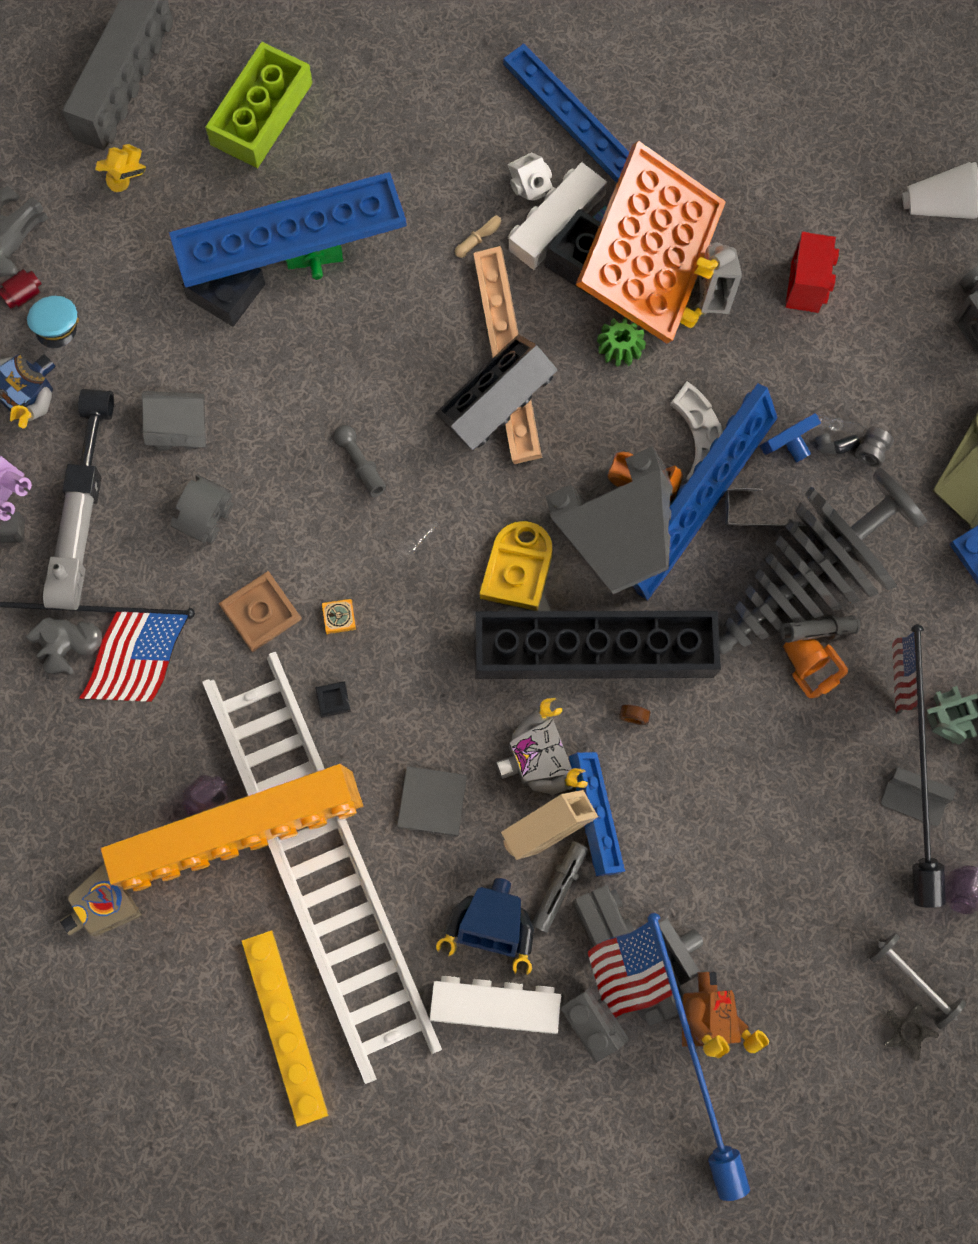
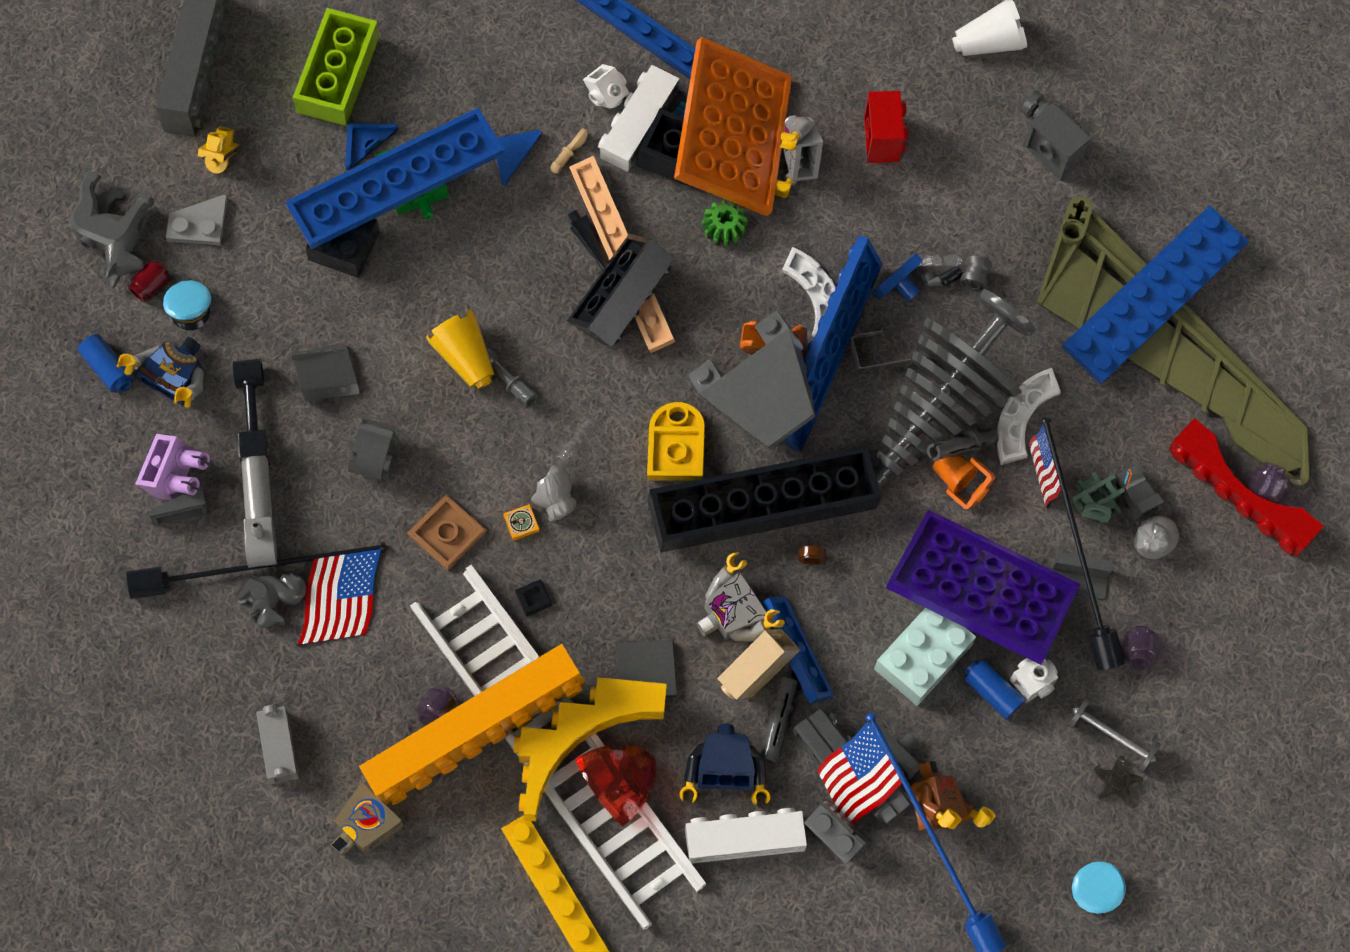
camera: 15 degrees left, 5 degrees down
none -> light grey wing [166,195,227,246]
none -> light grey brick [256,704,299,785]
none -> blue tile [345,123,397,170]
none -> yellow cone [426,310,494,390]
none -> blue tile [496,130,541,186]
none -> yellow arch [514,677,667,822]
none -> light grey hair [531,465,577,522]
none -> black piece [568,210,606,271]
none -> clear red brick [575,745,657,827]
none -> light aqua brick [874,608,976,706]
none -> dark purple plate [886,510,1080,665]
none -> blue brick [964,660,1026,720]
none -> white tile [997,368,1061,465]
none -> white brick [1010,658,1058,703]
none -> medium azure piece [1072,862,1126,914]

